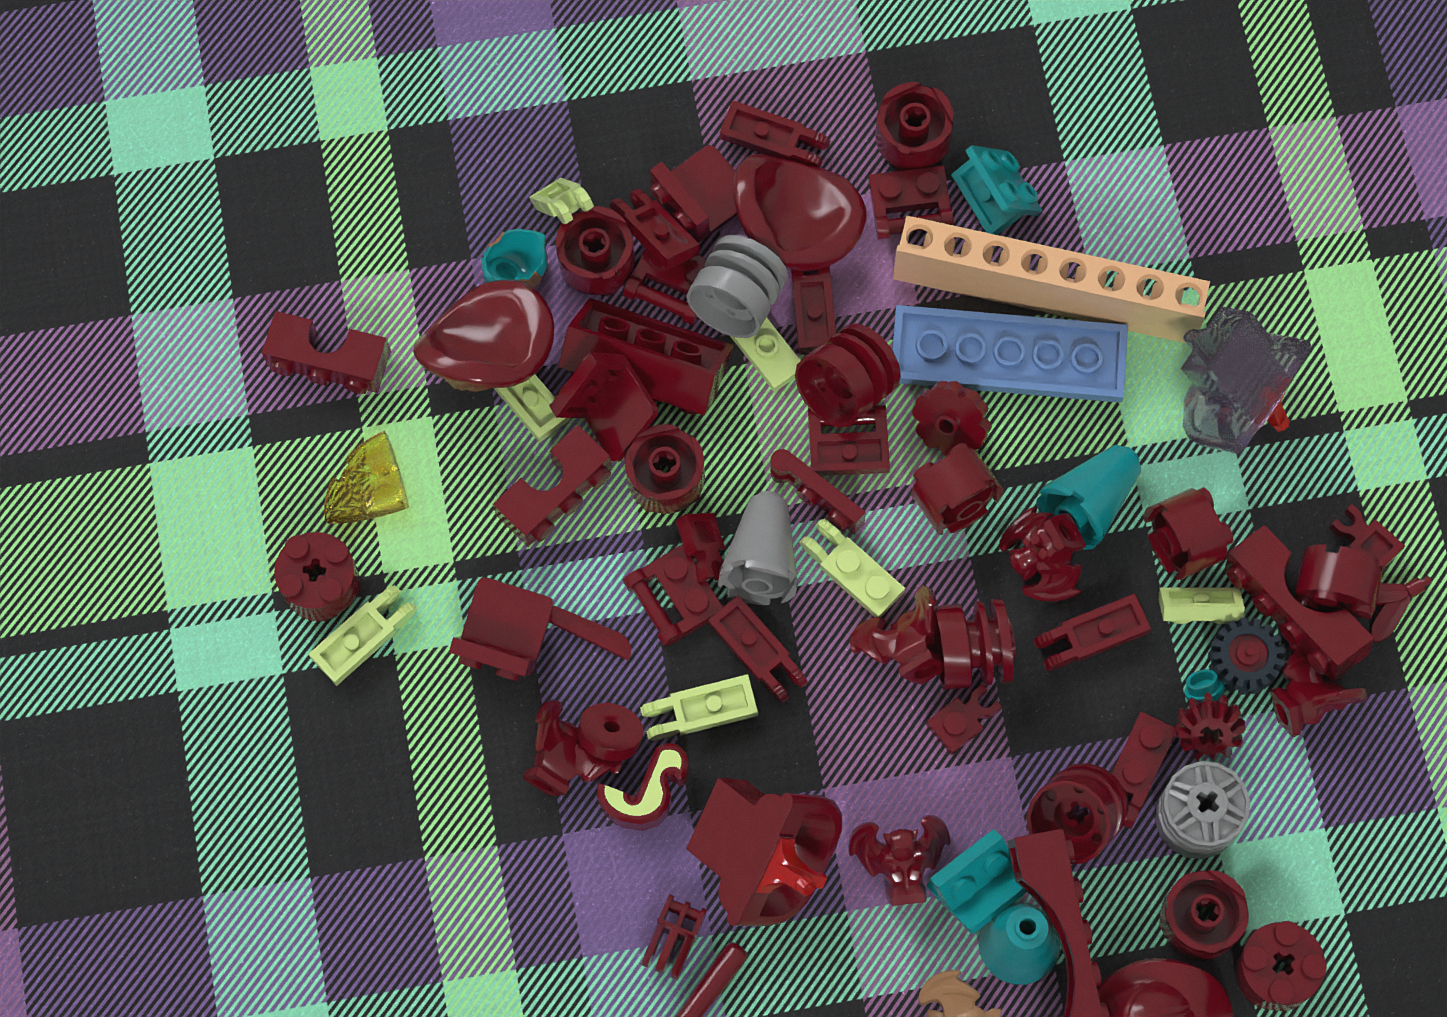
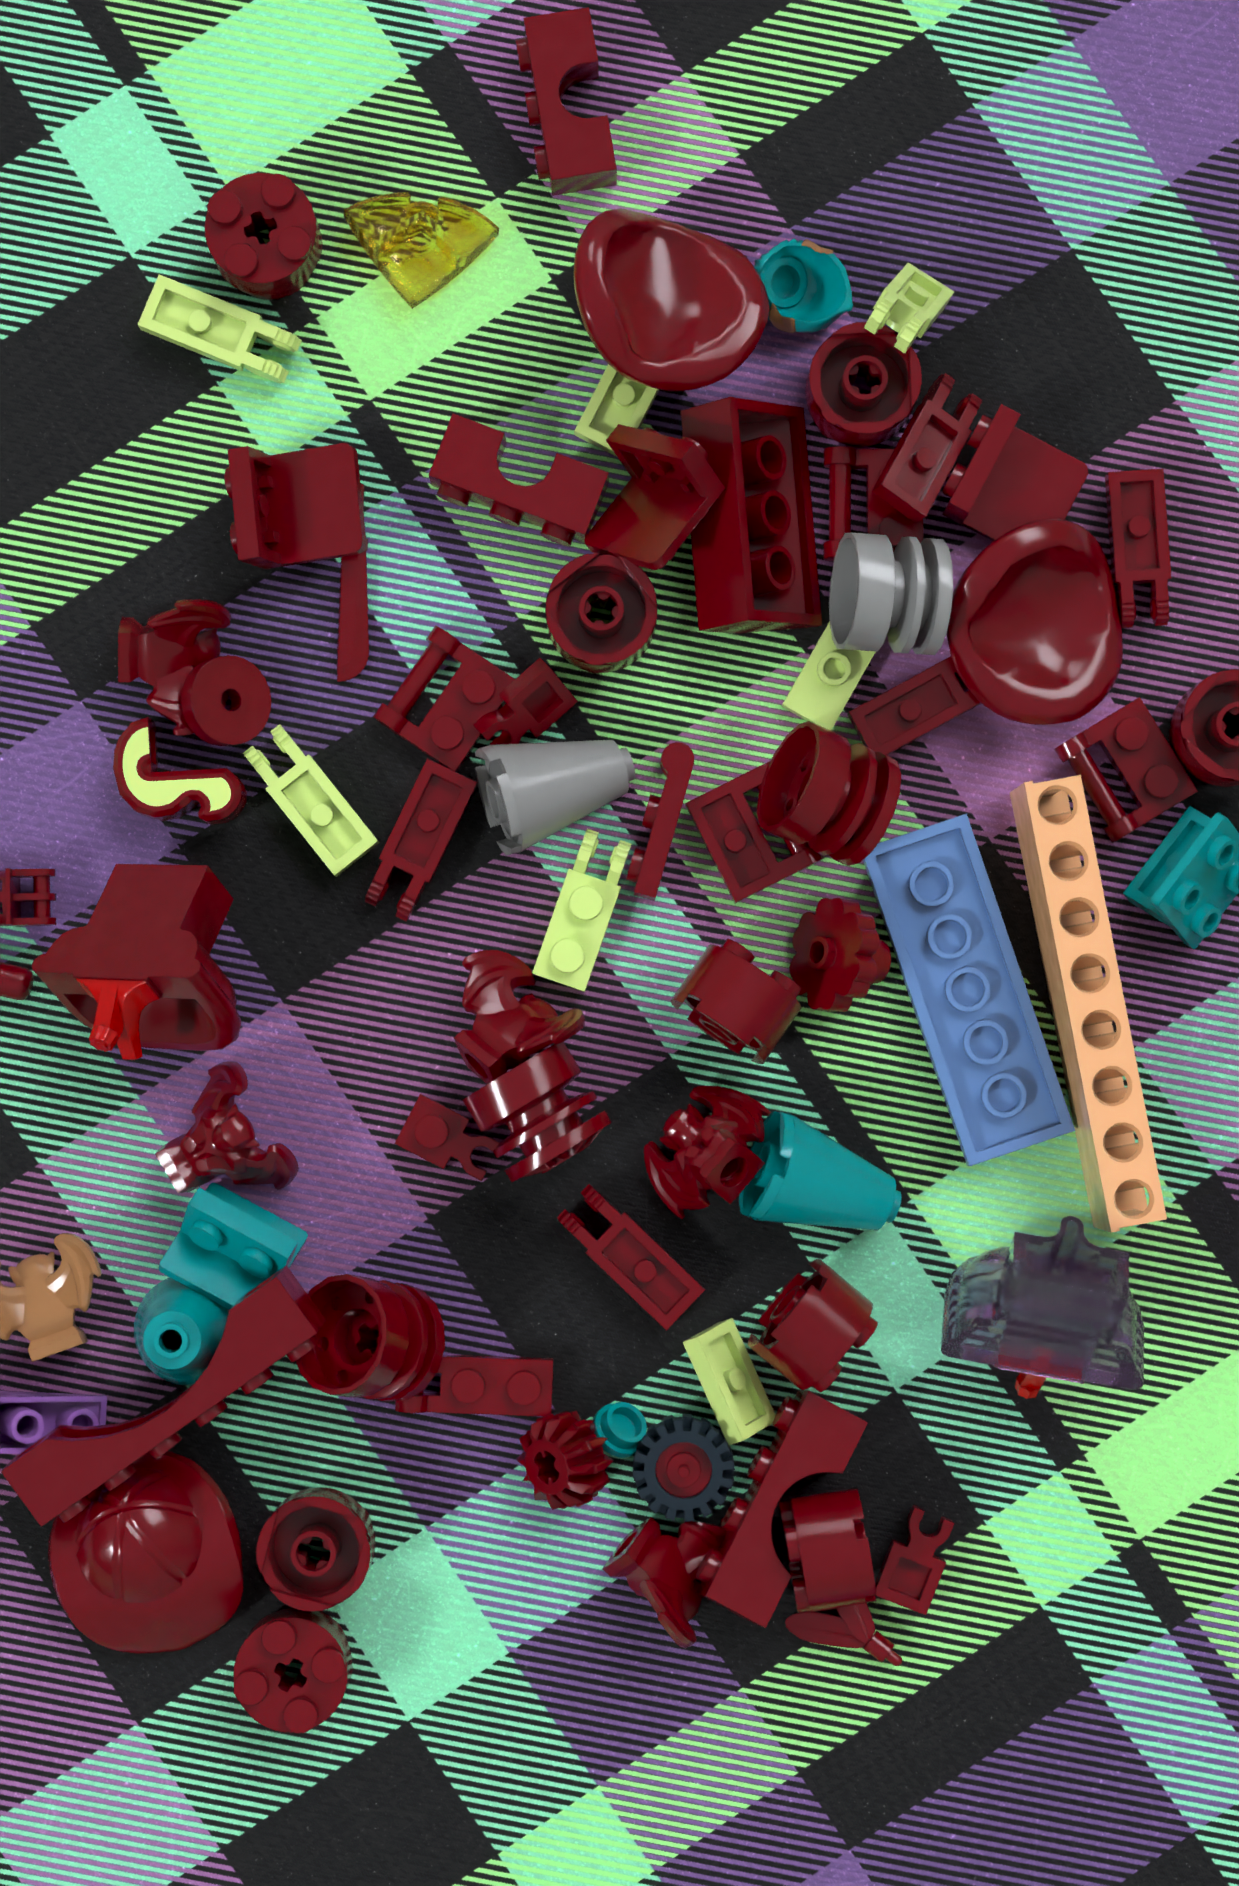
camera: 60 degrees right, 15 degrees up
light grey wheel [1155,761,1250,859] -> none

